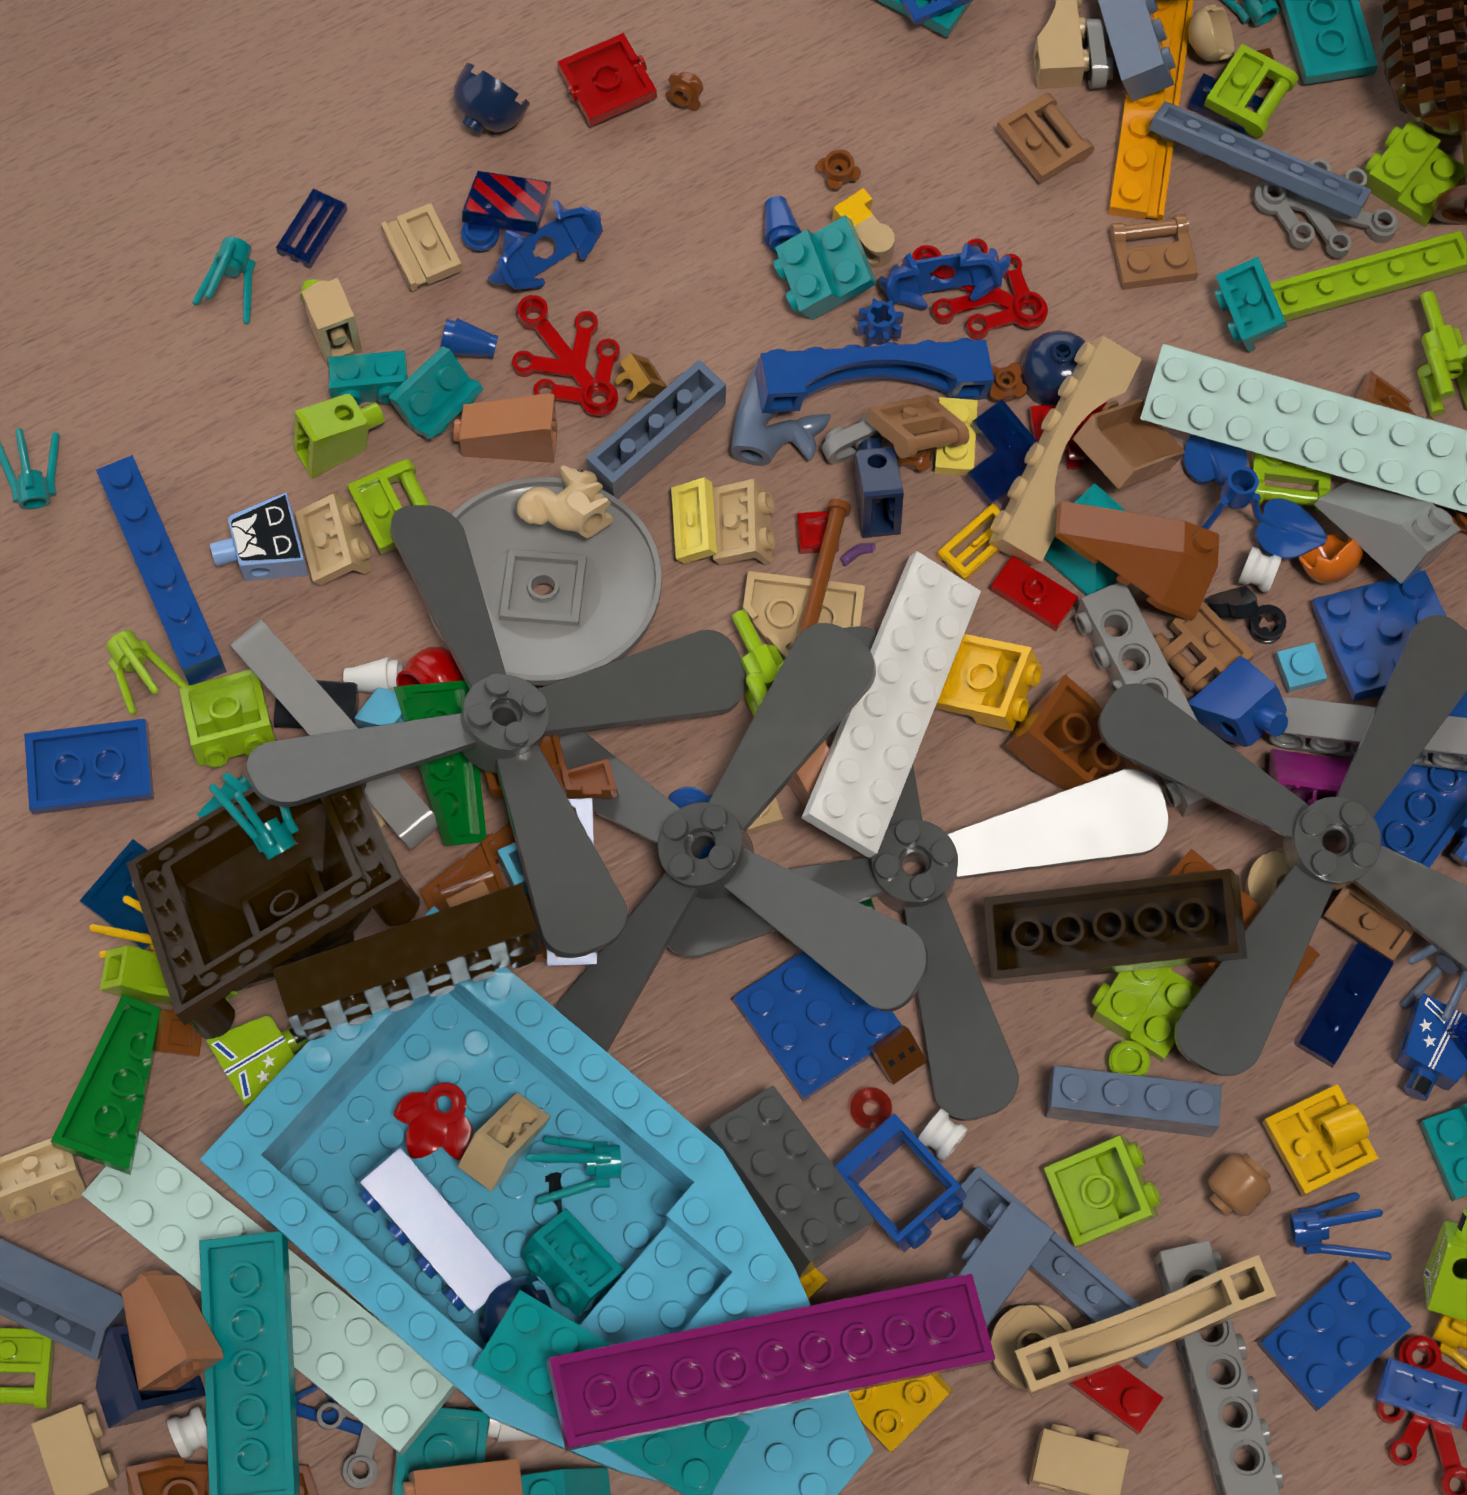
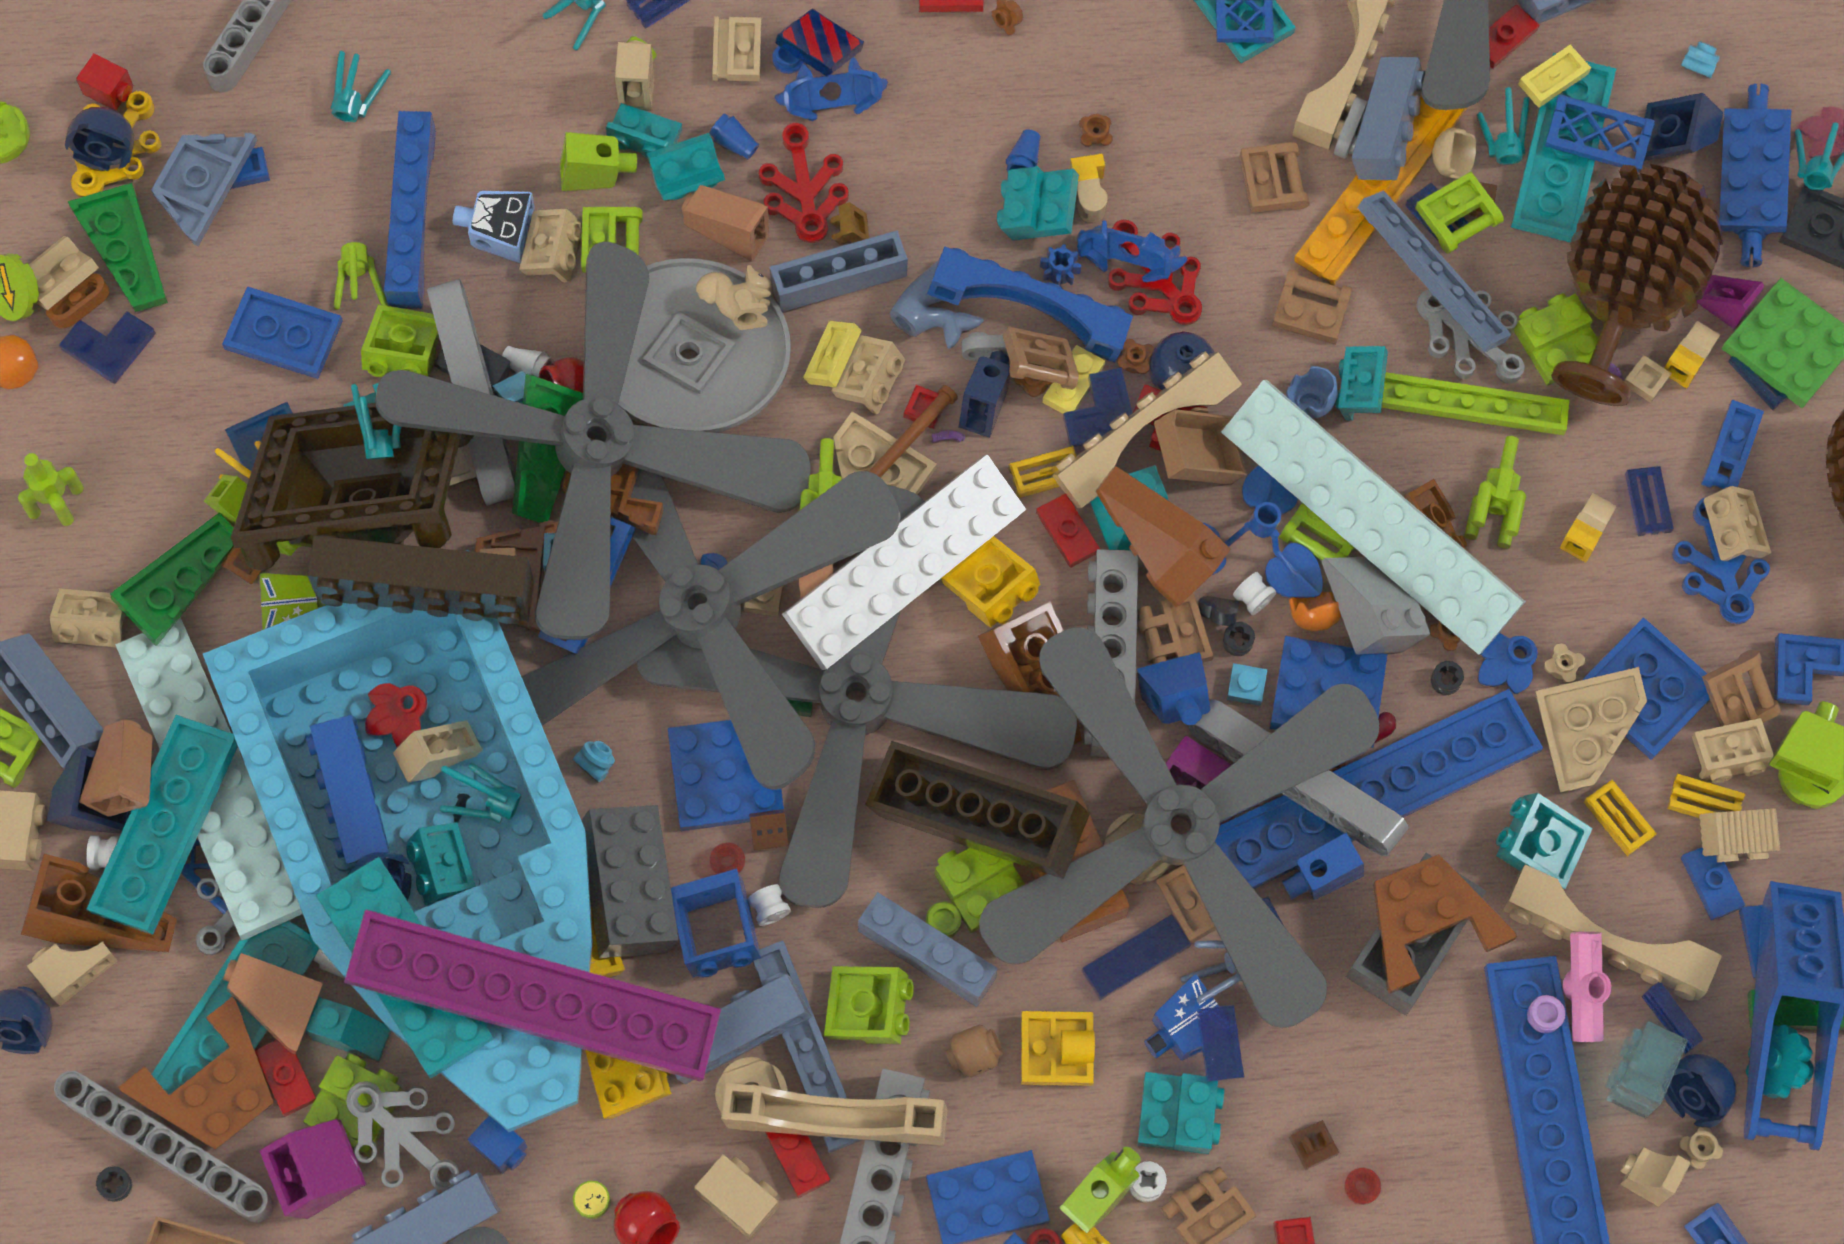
camera: 25 degrees right, 0 degrees up
blue plant [1289,1192,1392,1261] -> none
none -> medium azure plate [573,741,615,782]
none -> medium blue hair [1286,366,1338,418]

